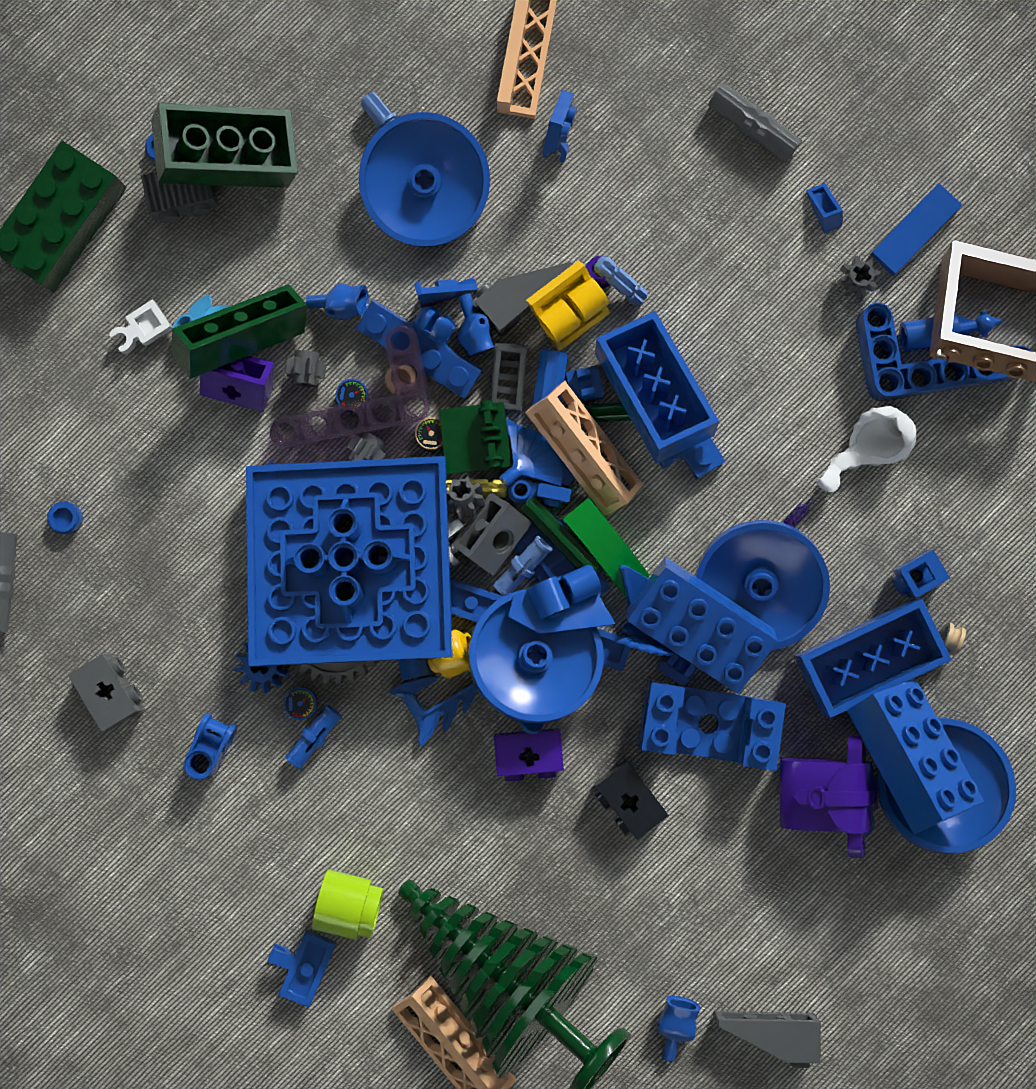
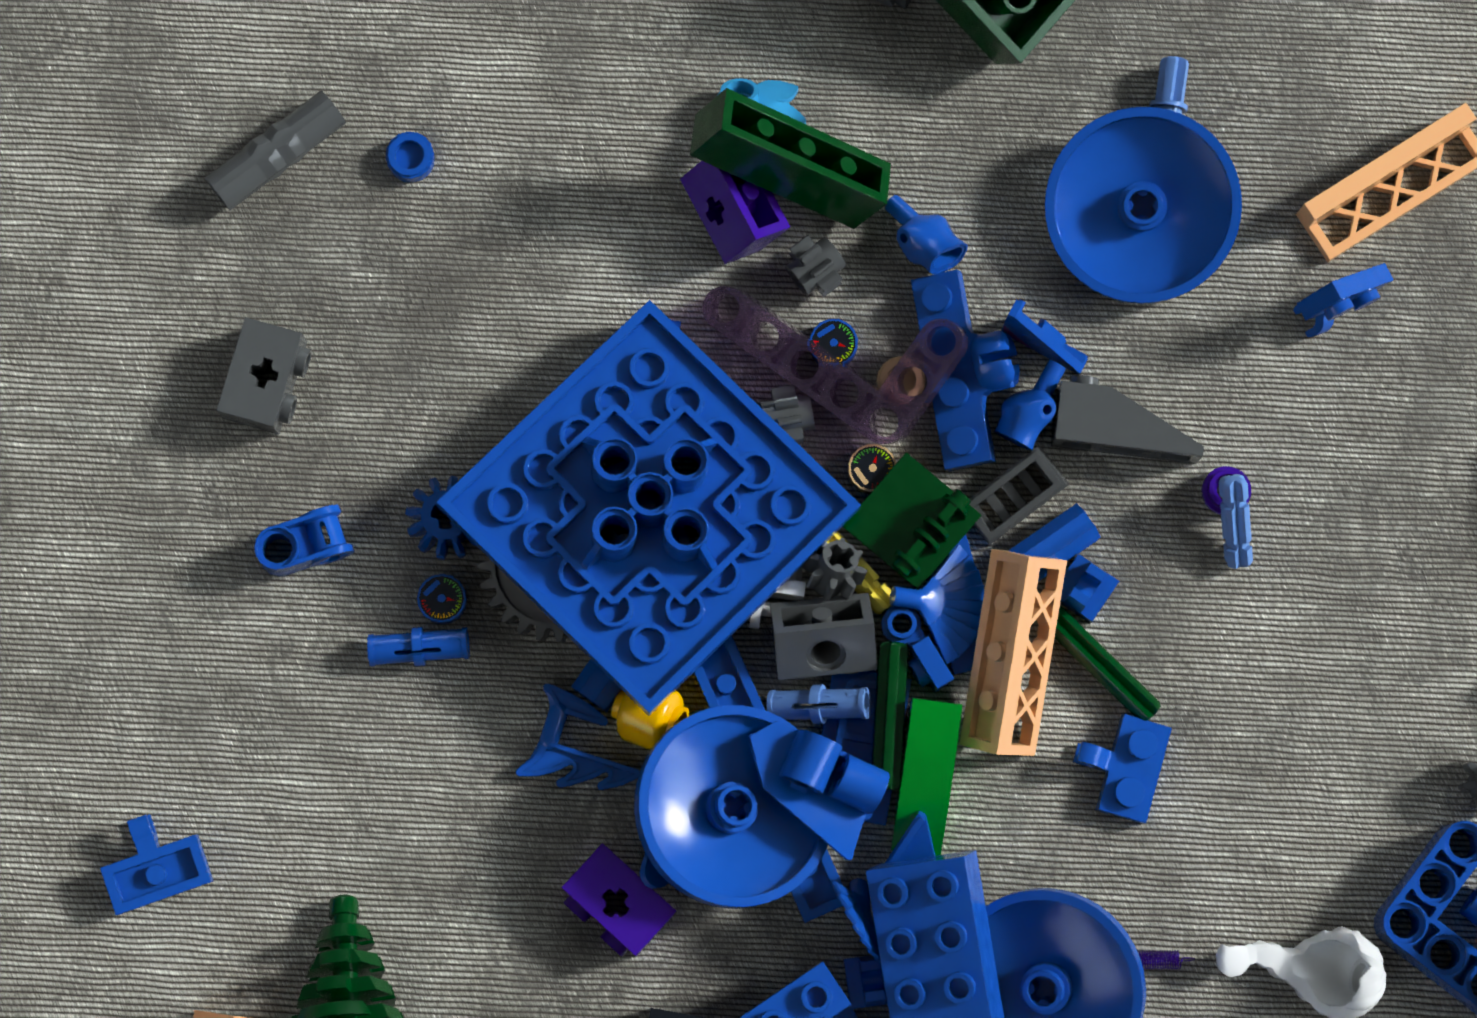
camera: 40 degrees right, 5 degrees down
white plate [109,299,172,354] -> none
lime piece [312,869,384,941] -> none
yellow plate [526,260,610,351] -> none
blue brick [595,311,719,464] -> none

